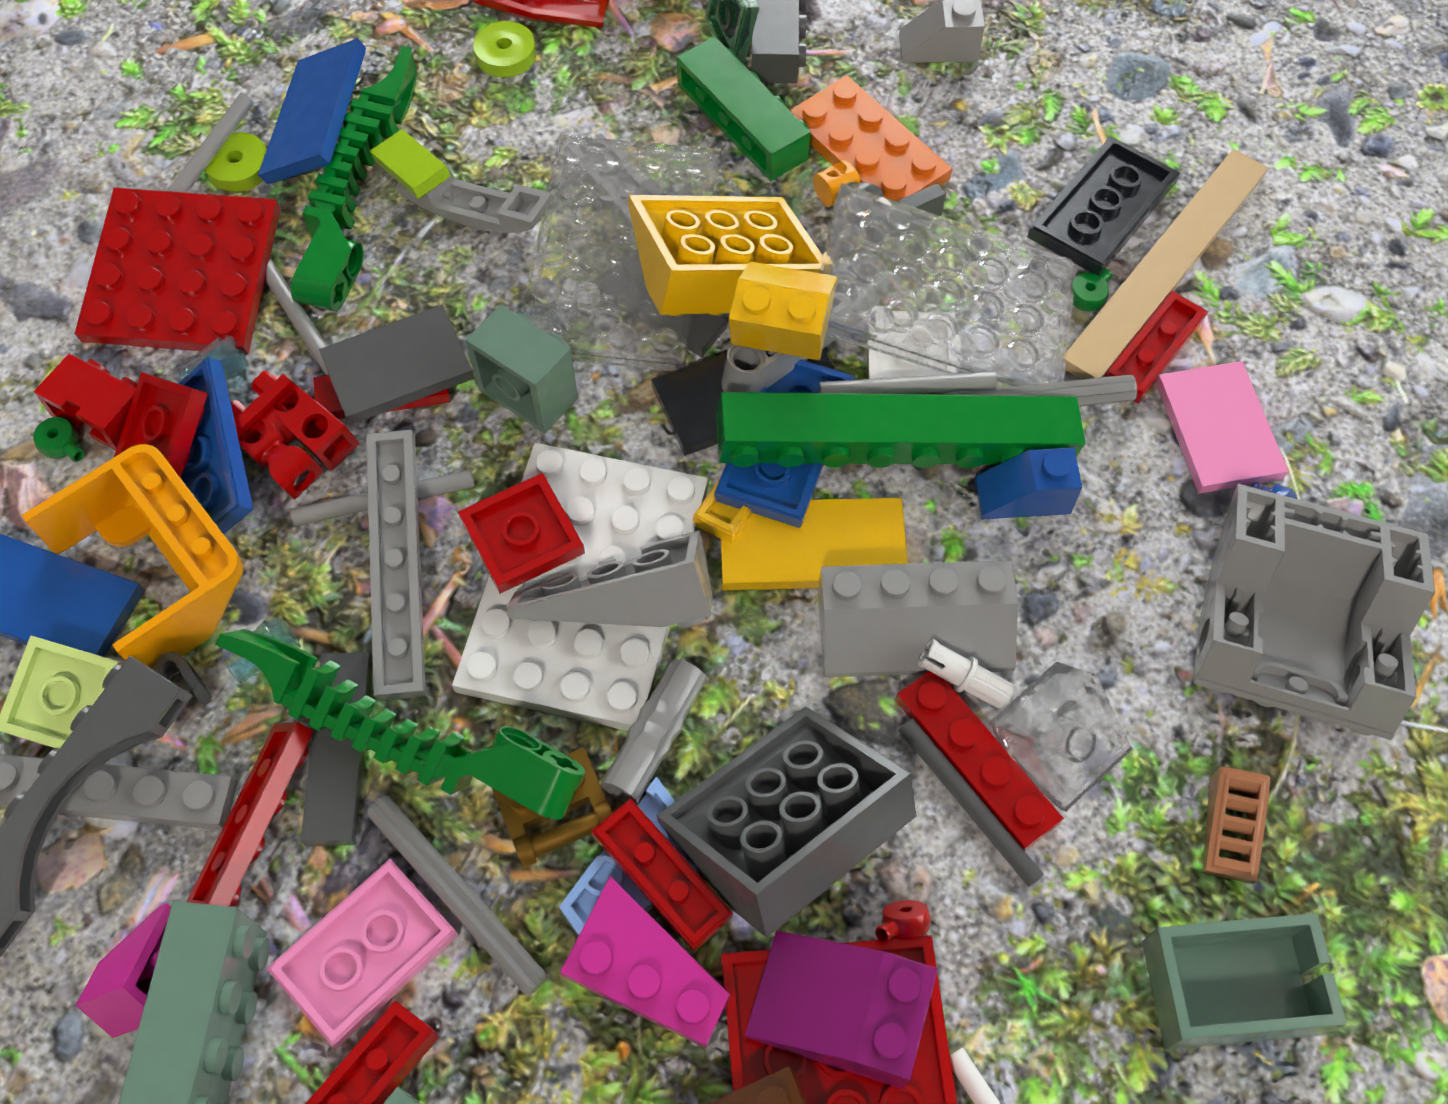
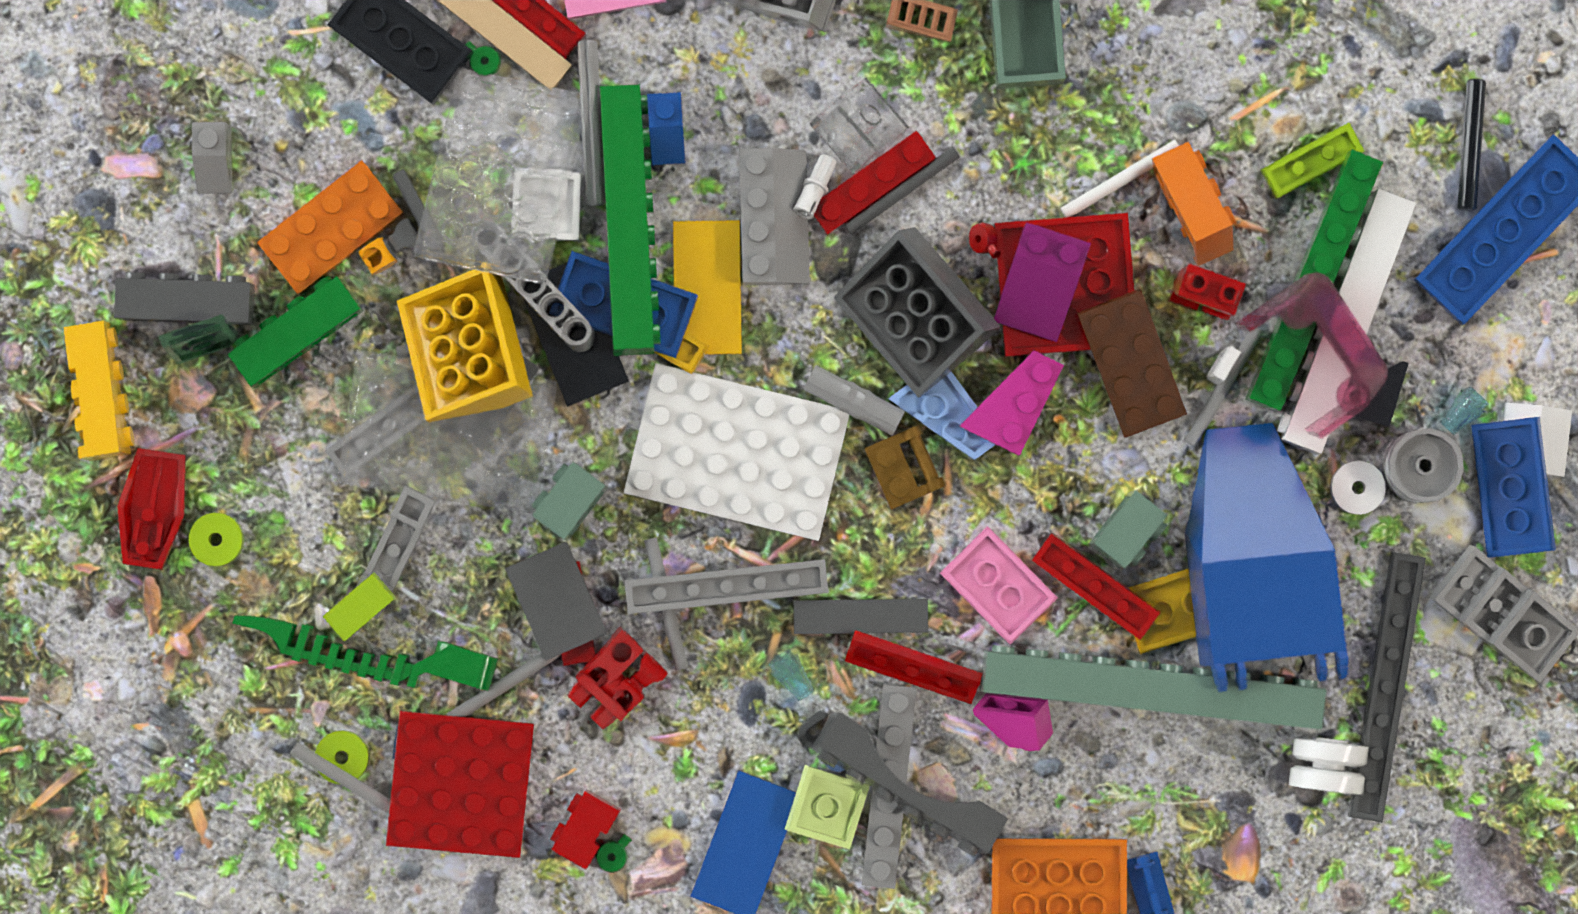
camera: 90 degrees left, 25 degrees up
light orange windscreen [21,444,243,669] -> none
red plate [114,372,208,478] -> none
clear light blue cone [178,336,249,380] -> none
blue tile [178,356,254,534] -> none
green piece [215,629,586,820] -> none
blue tile [258,38,366,185] -> none
light grey axle [367,795,547,996] -> none
red plate [458,473,585,594] -> none
light grey wedge [506,530,713,628] -> none
red tile [591,798,733,953] -> none
yellow slope [729,262,838,360] -> none
light grey piece [819,371,998,394] -> none

